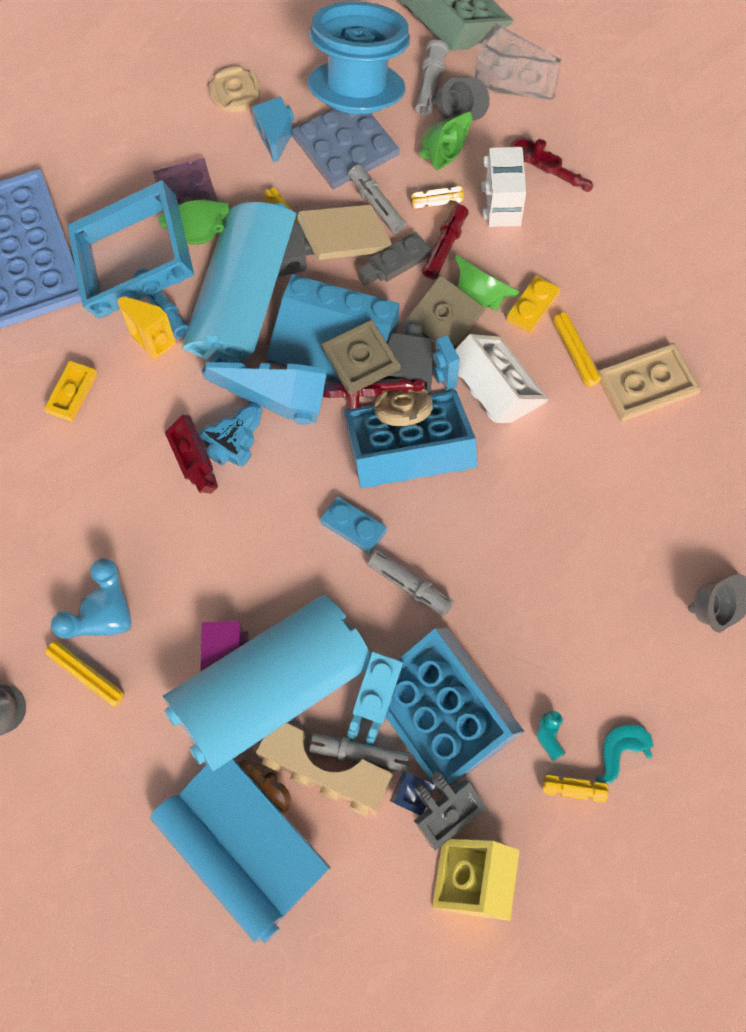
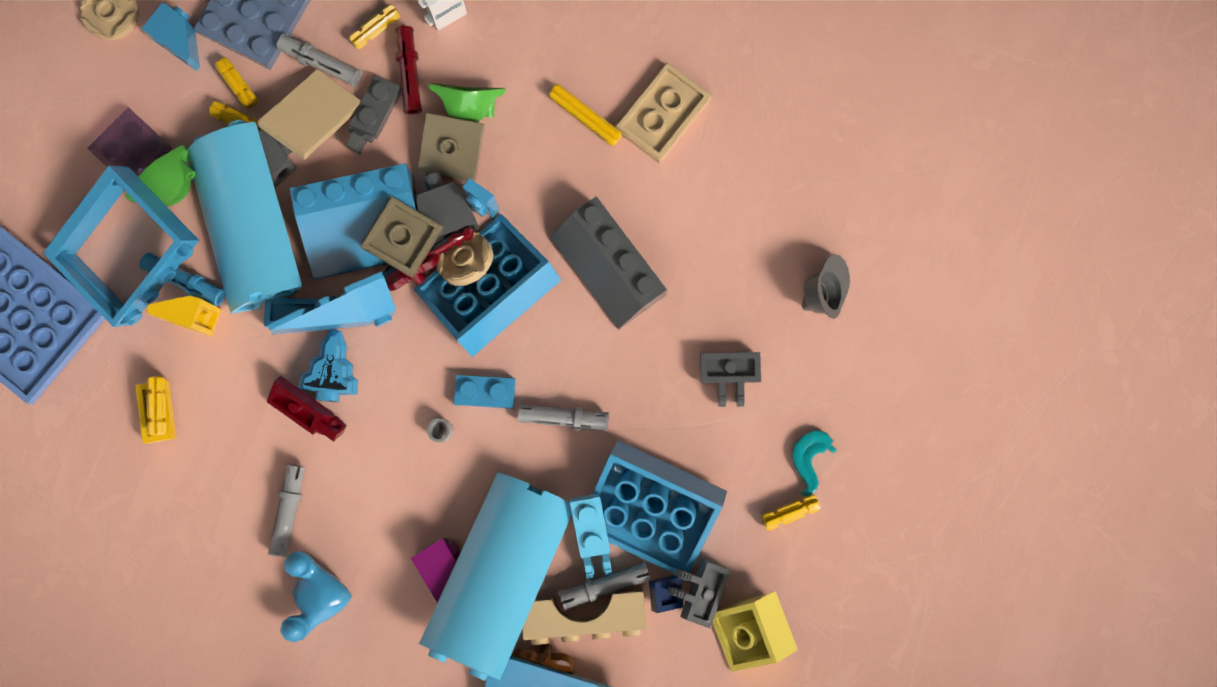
camera: 30 degrees left, 15 degrees up
yellow axle [45,641,125,707] -> none
white slope [455,334,549,423] -> none
yellow plate [507,275,560,334] -> none
teal arm [536,710,566,762] -> none
none -> yellow axle [146,376,166,436]
none -> yellow axle [215,57,258,109]
none -> light grey pin [268,464,306,557]
none -> light grey hinge [427,418,454,442]
none -> dark grey slope [550,196,667,330]
none -> dark grey hinge [700,352,761,407]

